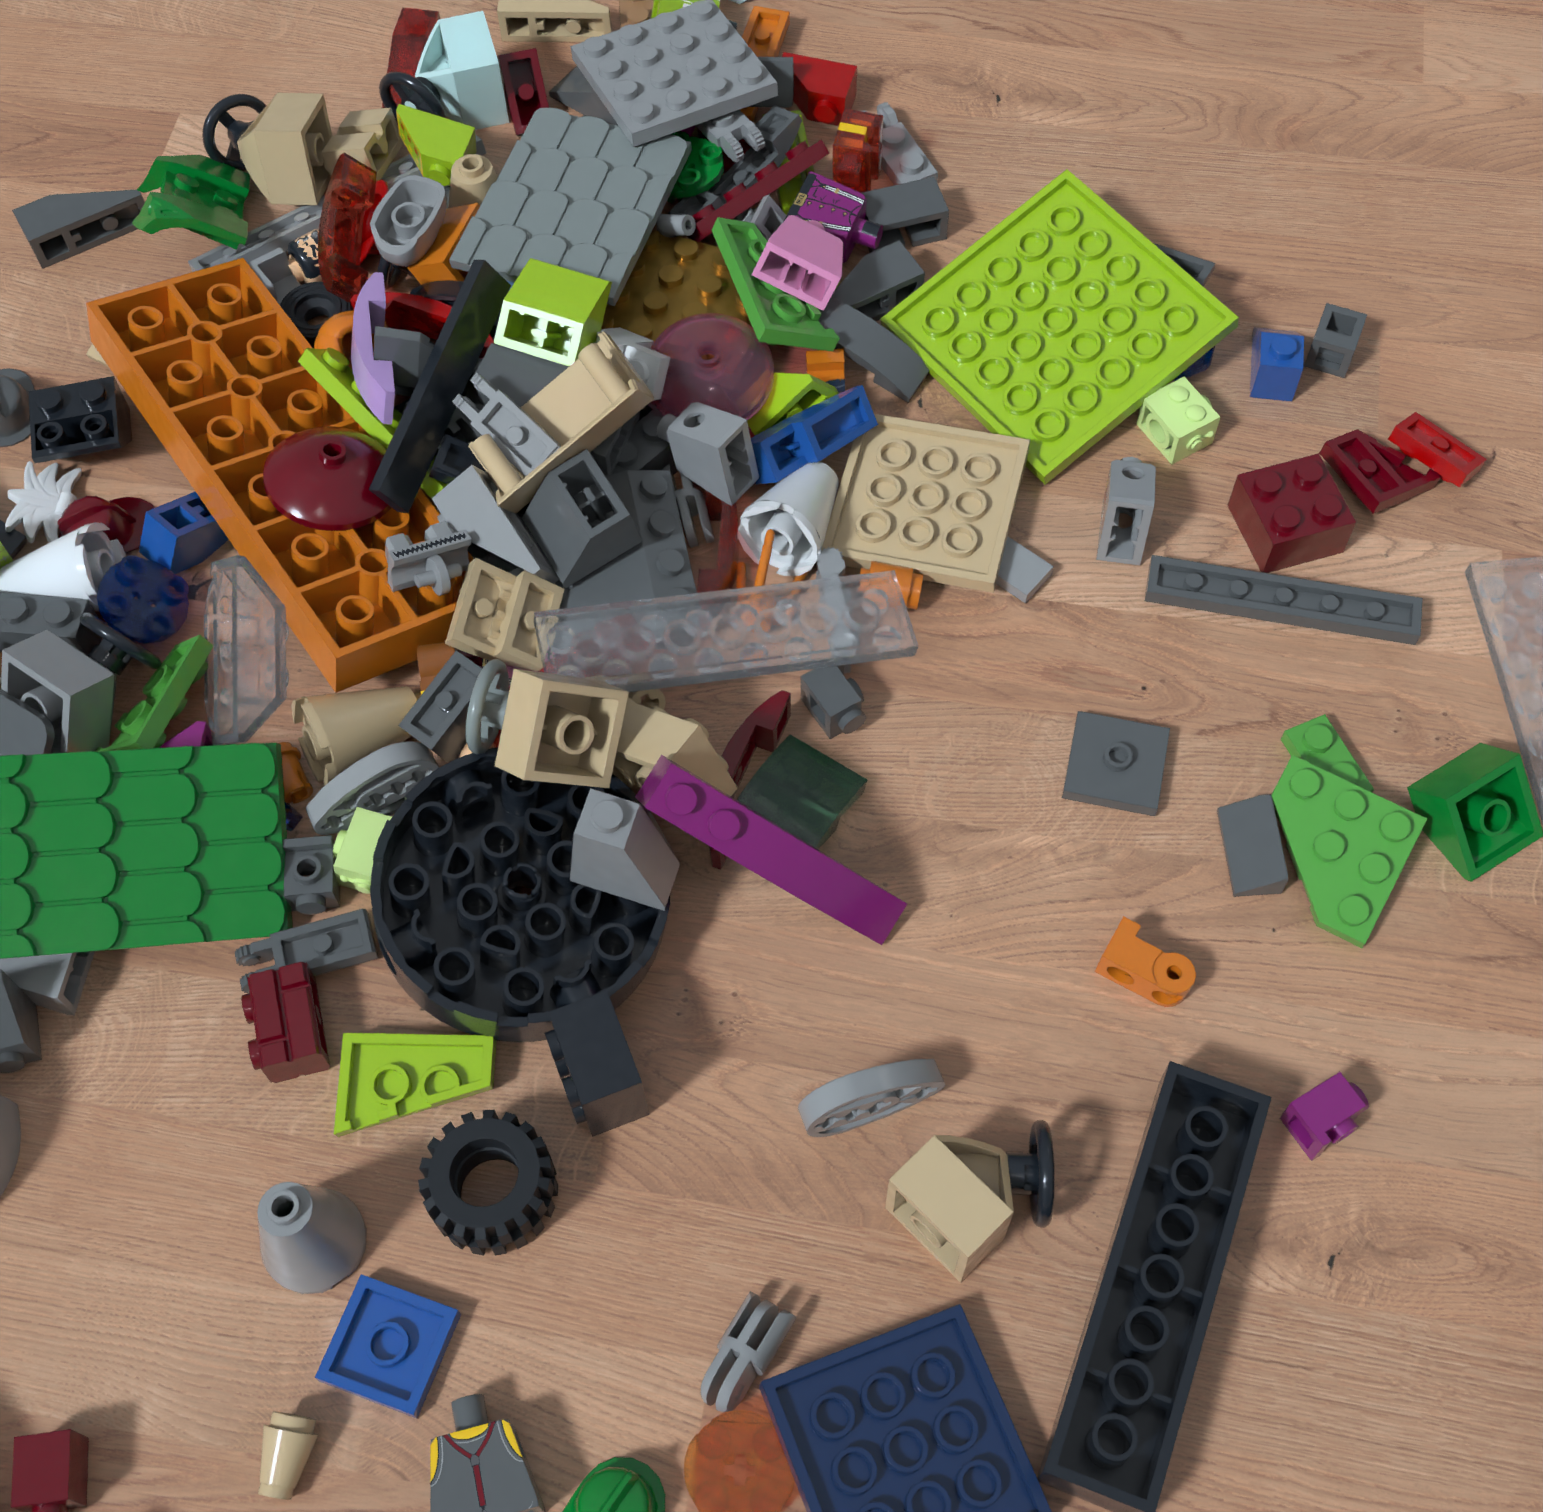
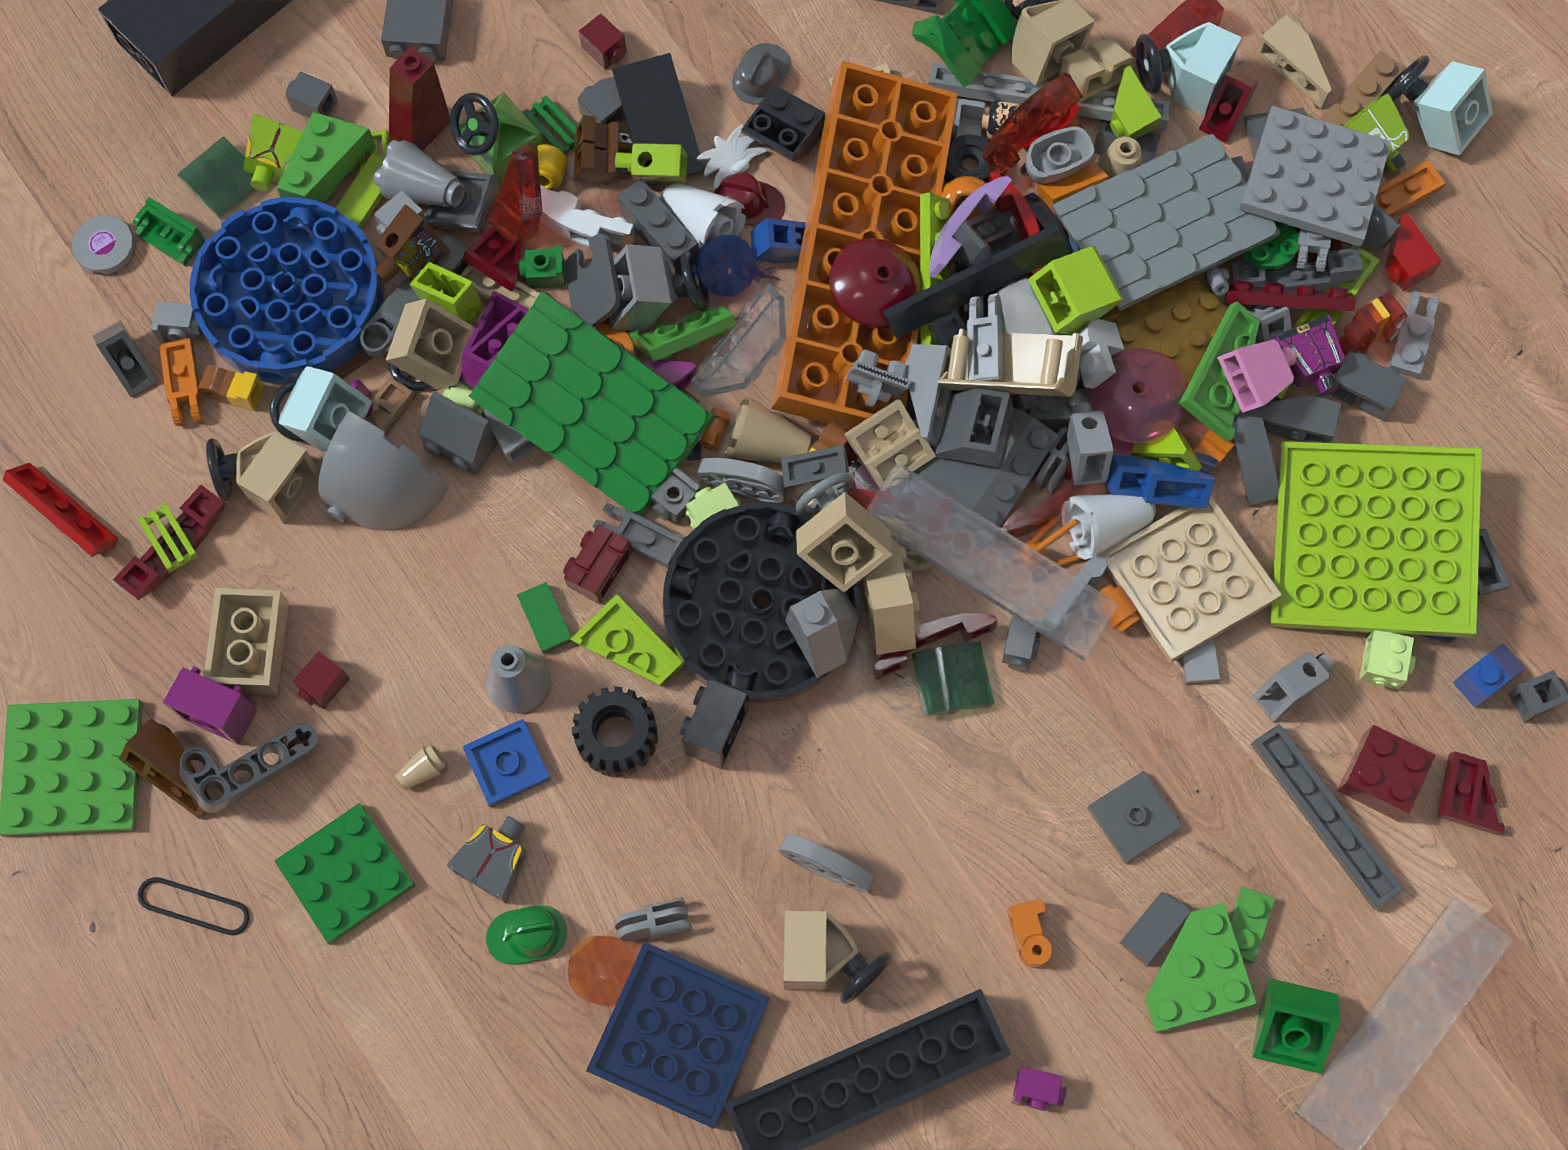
camera: 45 degrees right, 10 degrees up
magenta slope [635,754,907,945] -> none
red plate [1388,412,1487,488] -> none
none -> green tile [517,582,572,654]

